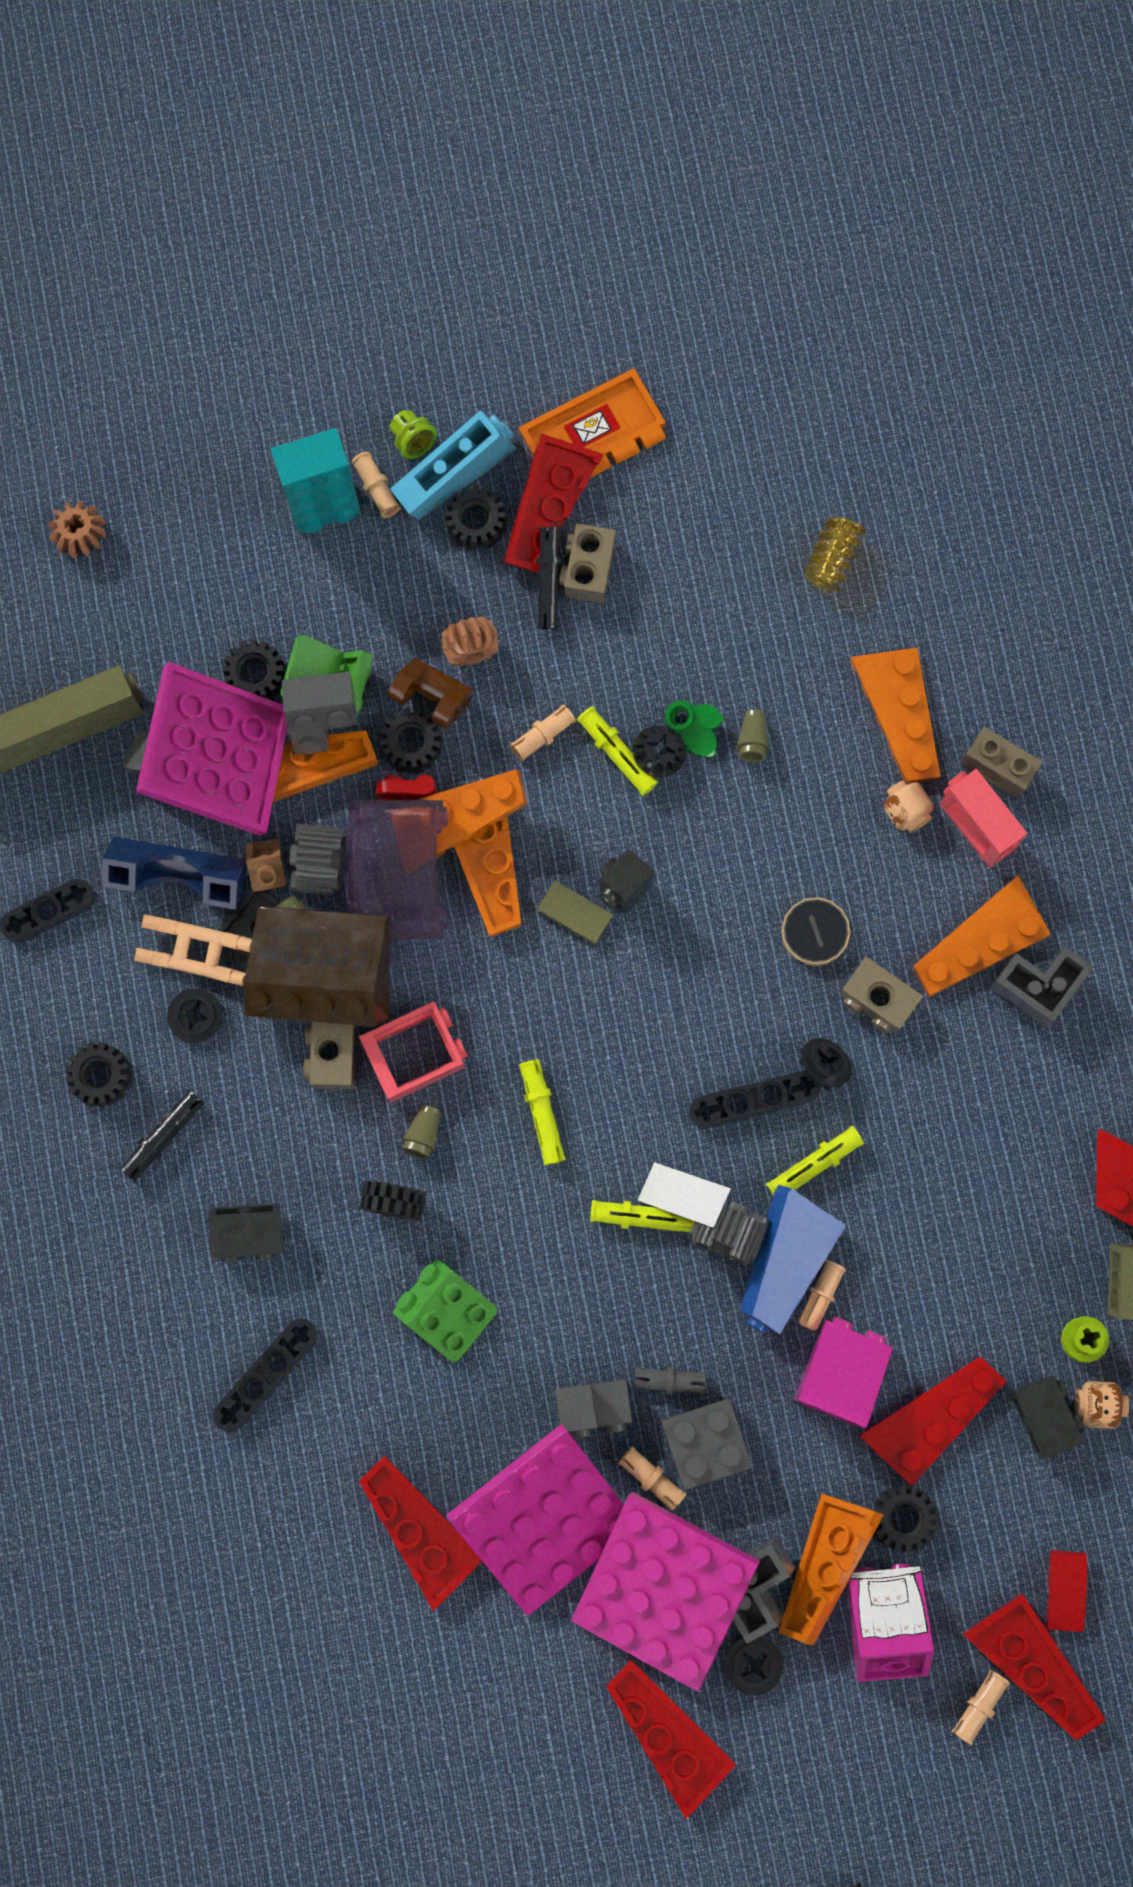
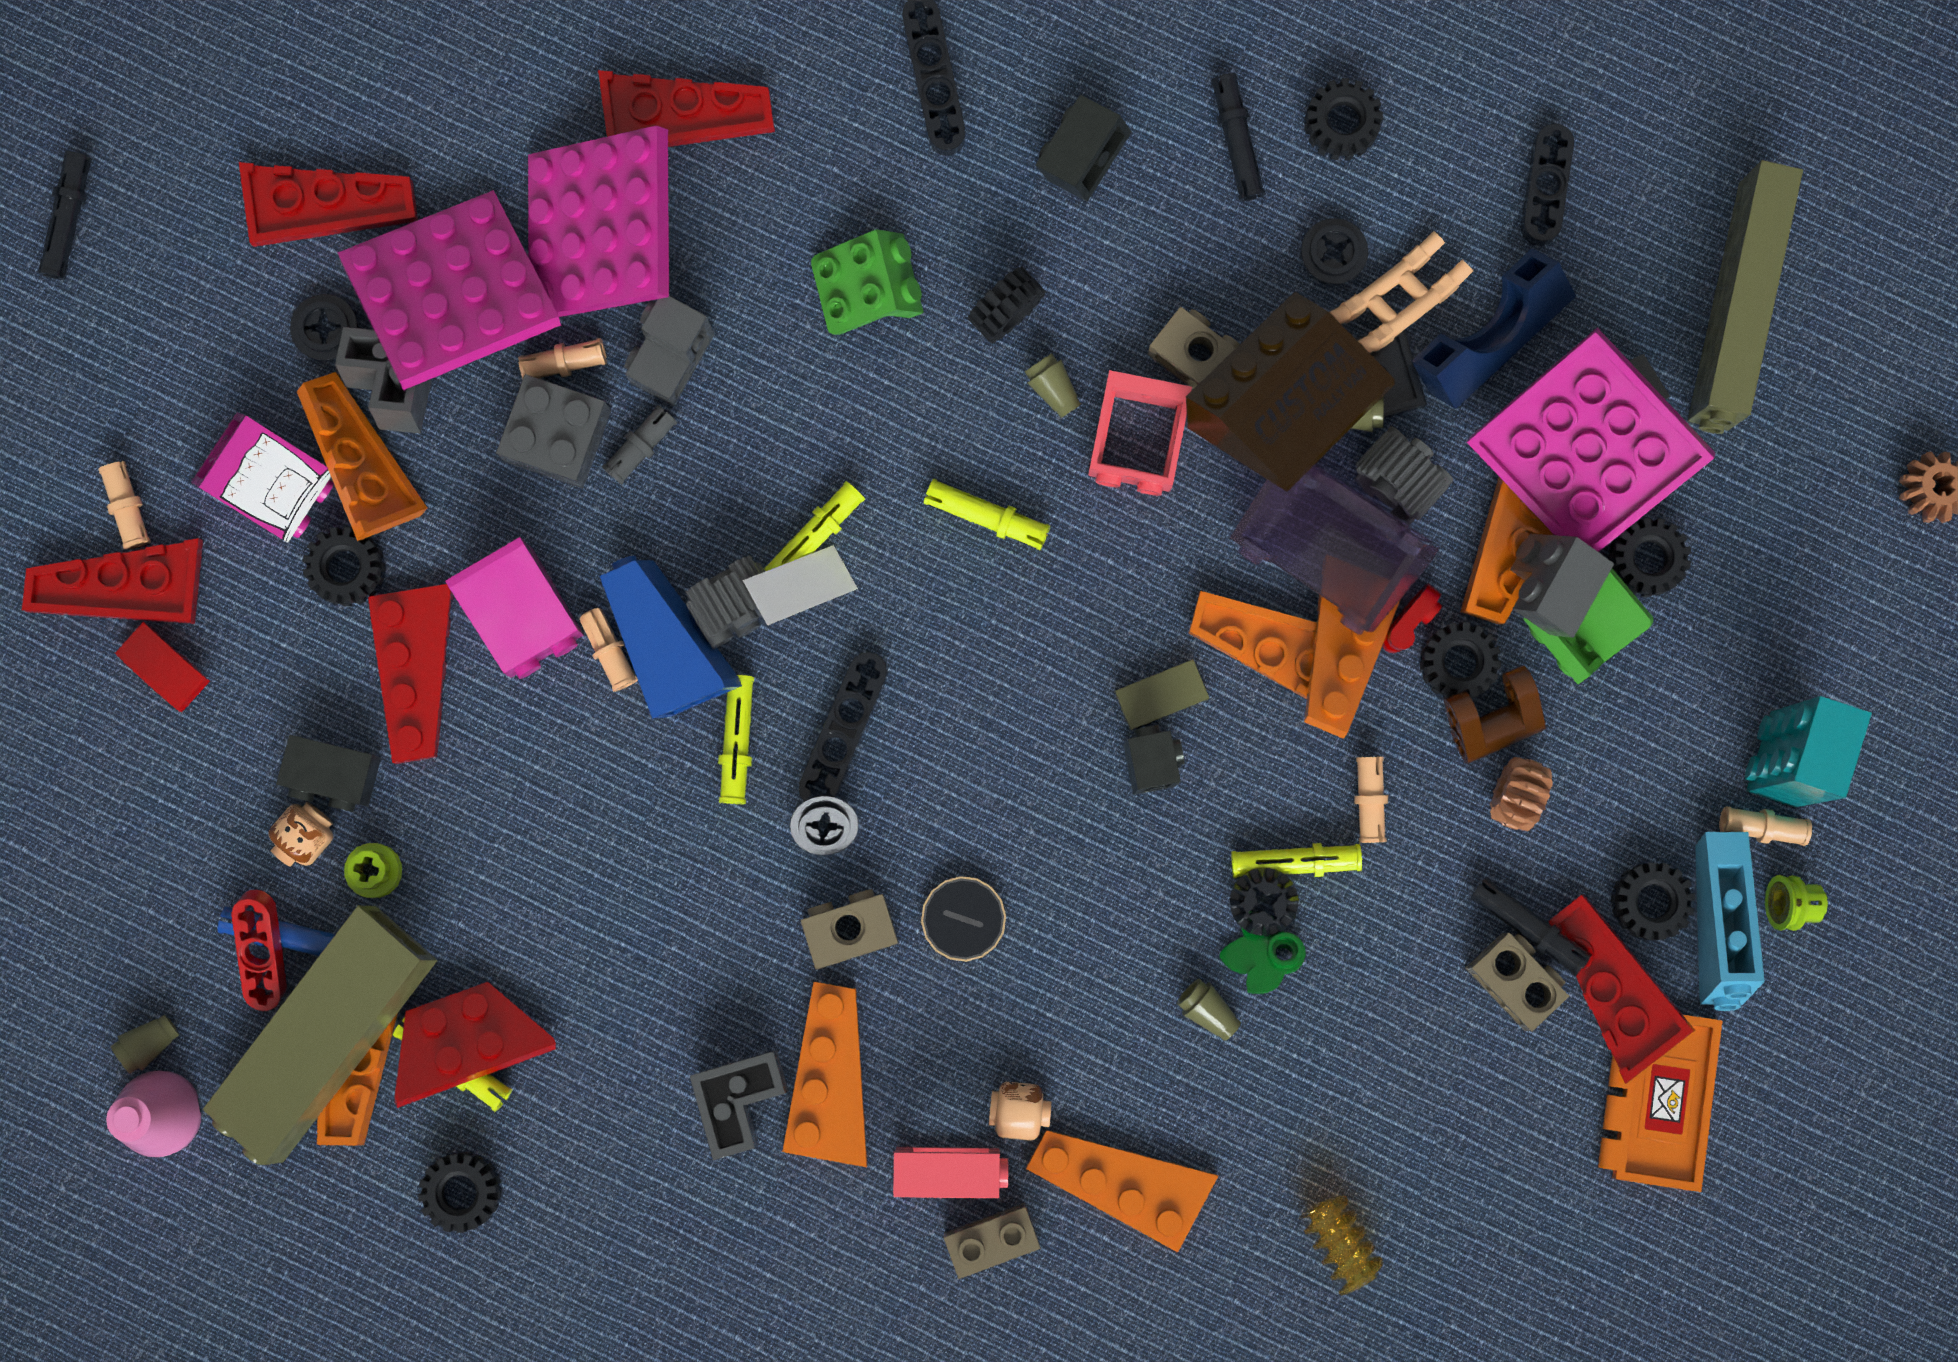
camera: 125 degrees right, 5 degrees up
medium nougat bracket [246,838,286,892] -> none

